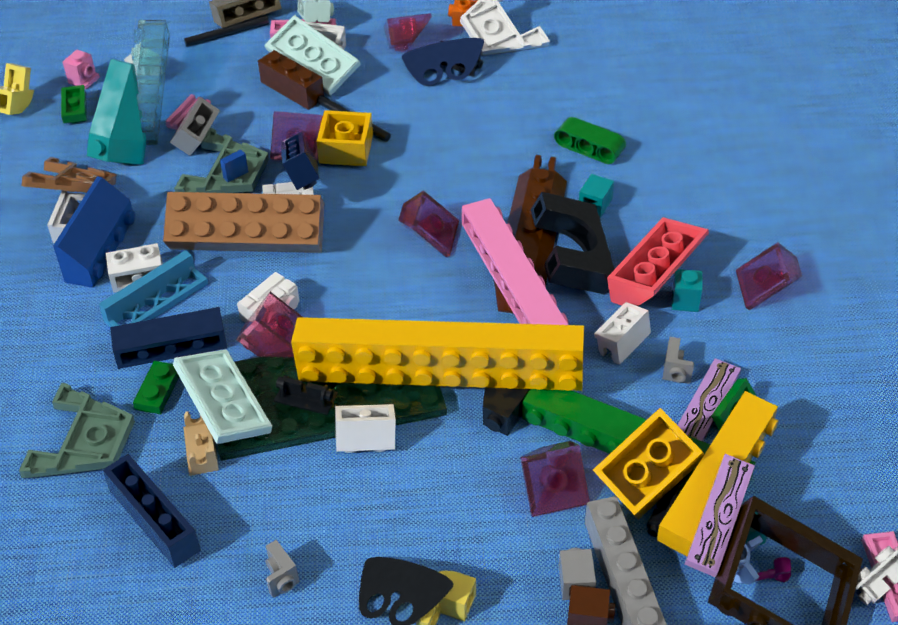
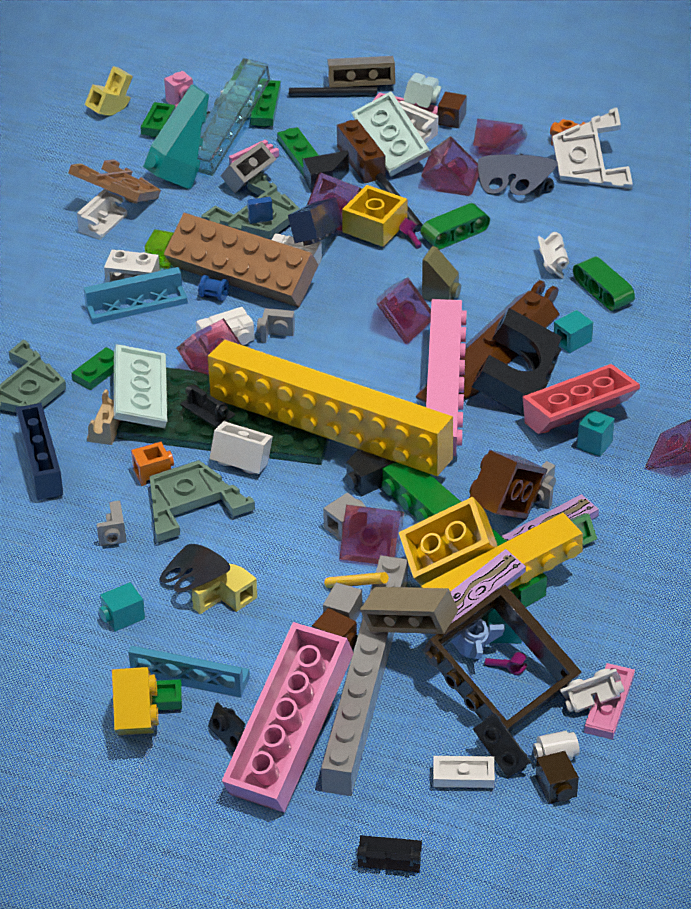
camera: 25 degrees right, 5 degrees down
blue slope [53,176,135,288] -> none
dark blue brick [110,307,227,369] -> none
white hinge [594,302,651,365] -> none
none -> orange brick [131,442,174,486]
none -> clear neon green brick [145,229,174,269]
none -> sand green wing [150,460,255,542]
none -> blue bush [198,275,229,301]
none -> green plate [251,80,281,127]
none -> light grey bracket [257,308,295,343]
none -> green plate [277,127,319,176]
none -> black slope [303,150,349,193]
none -> light grey brick [323,493,366,541]
none -> yellow bar [324,572,389,588]
none -> dark tan brick [360,587,458,634]
none -> magenta hand [399,217,422,248]
none -> green beam [420,203,490,250]
none -> clear pink slope [421,136,479,196]
none -> olive slope [422,246,461,301]
none -> reddish brown brick [437,91,467,128]
none -> reddish brown brick [469,450,548,519]
none -> white hinge [538,232,569,279]

